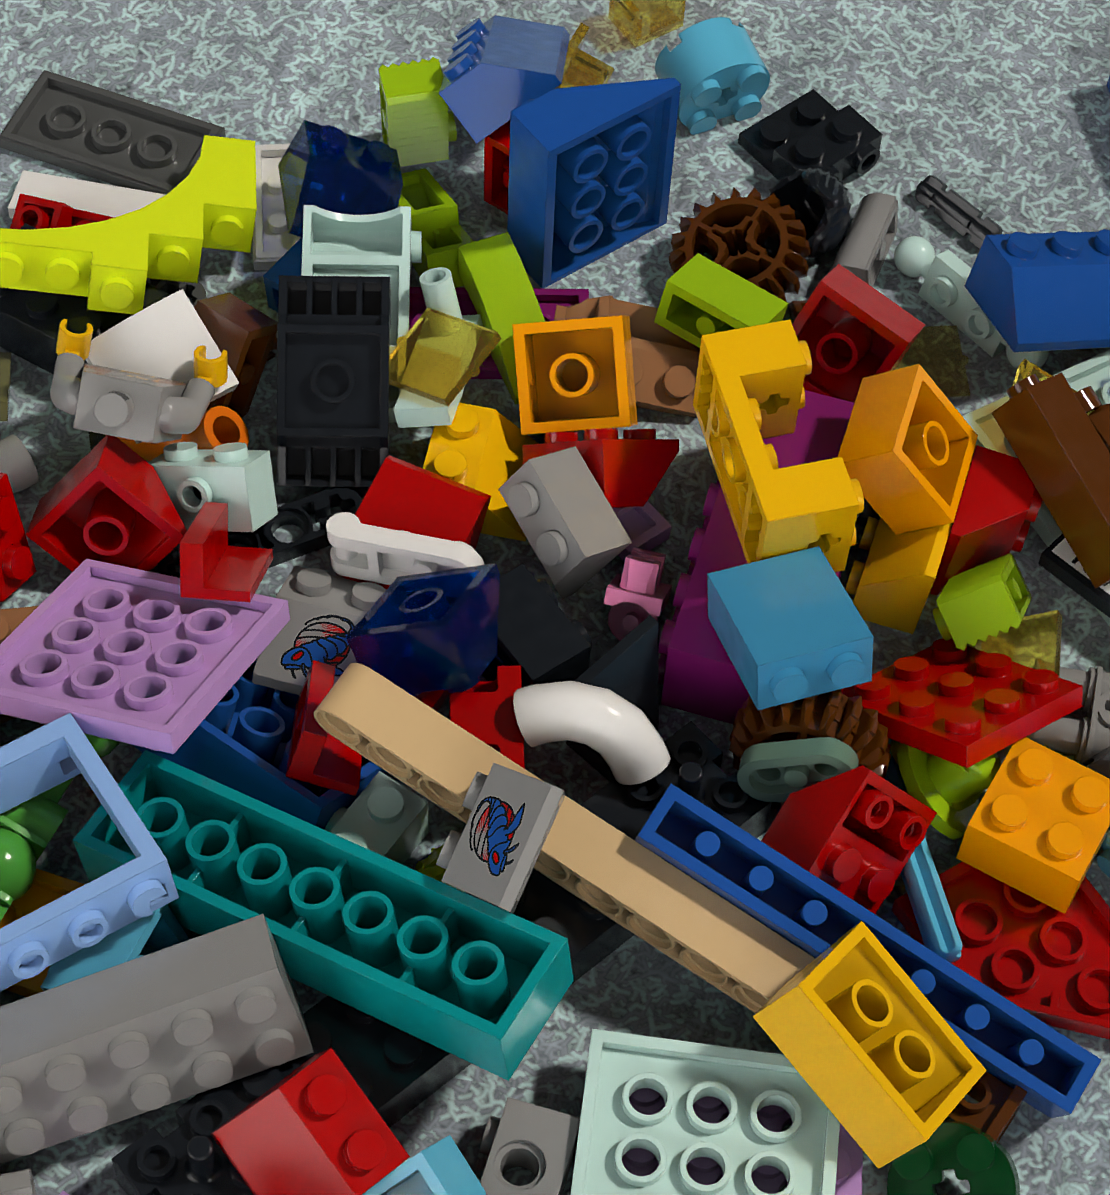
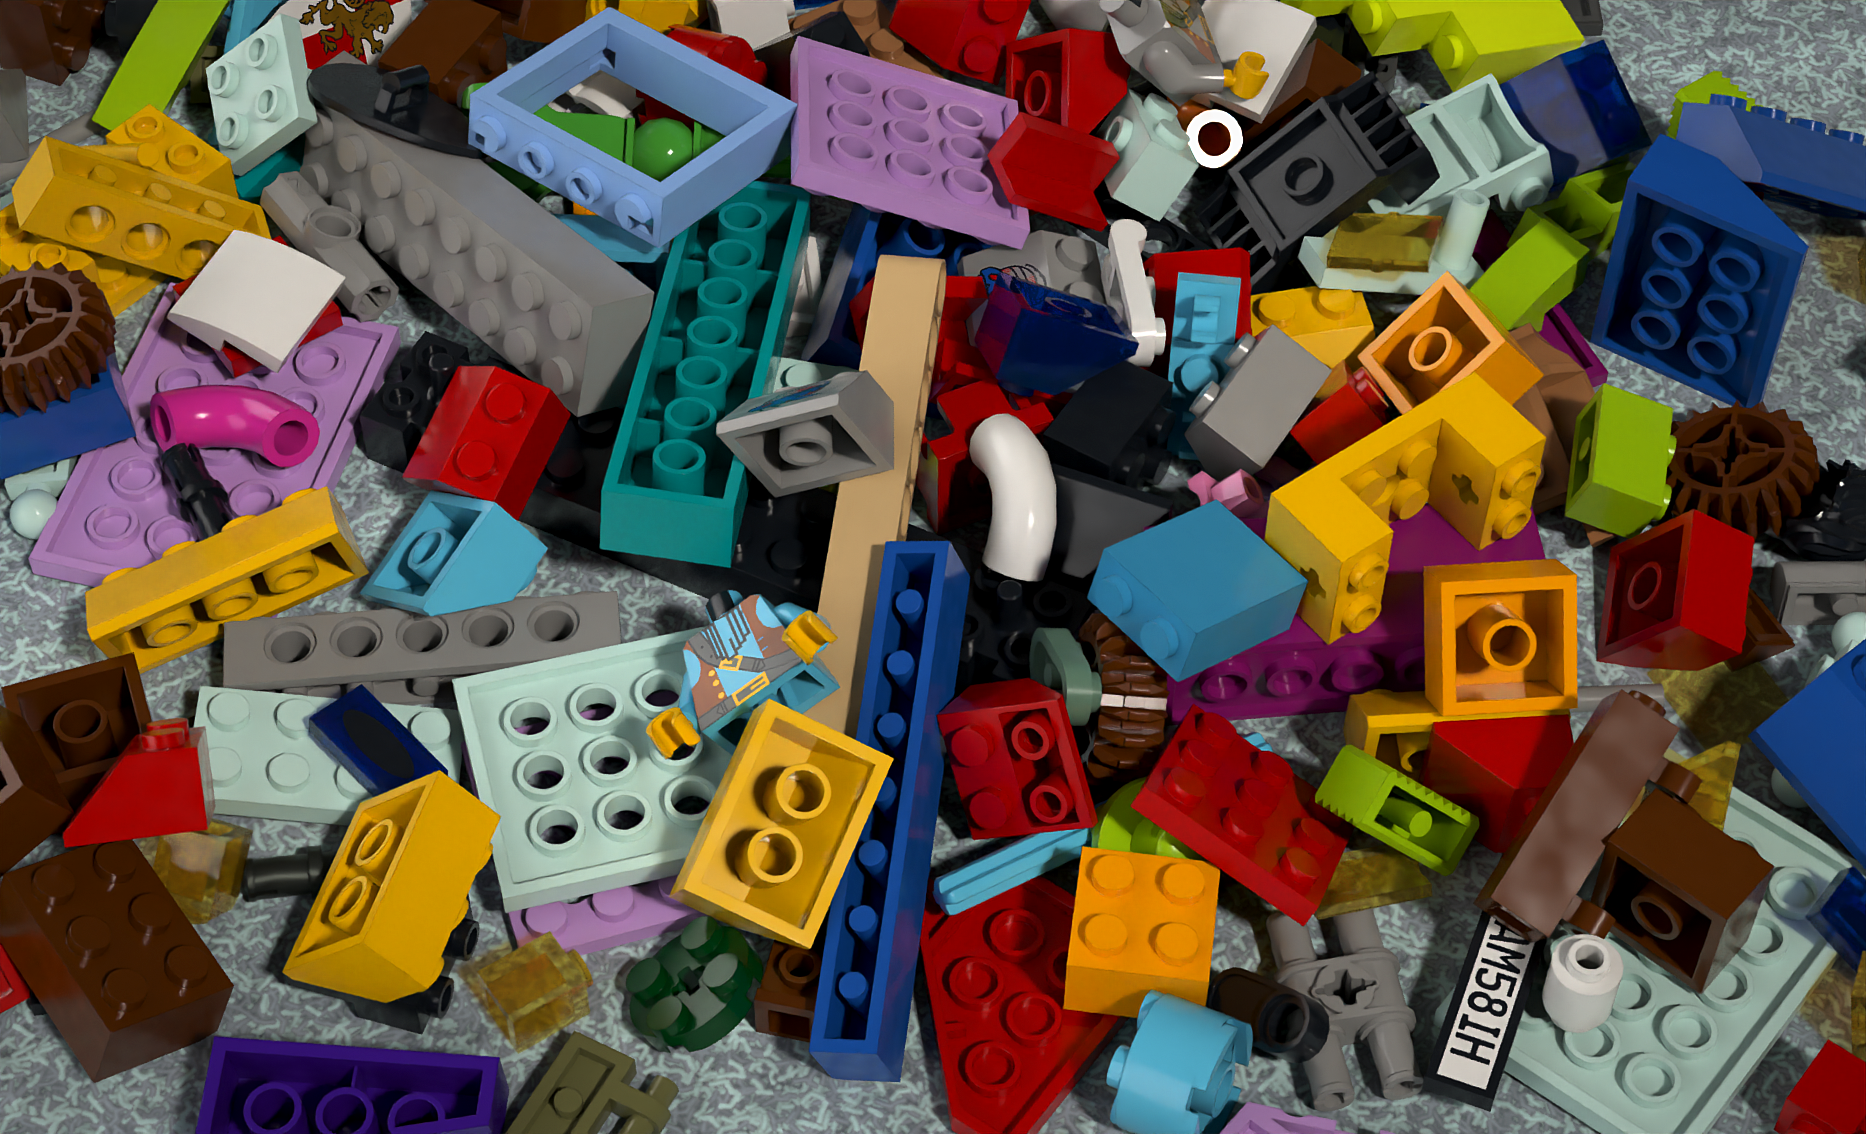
camera: 70 degrees right, 5 degrees down
none -> torso [646,590,840,760]
none -> medium azure plate [1167,272,1241,460]

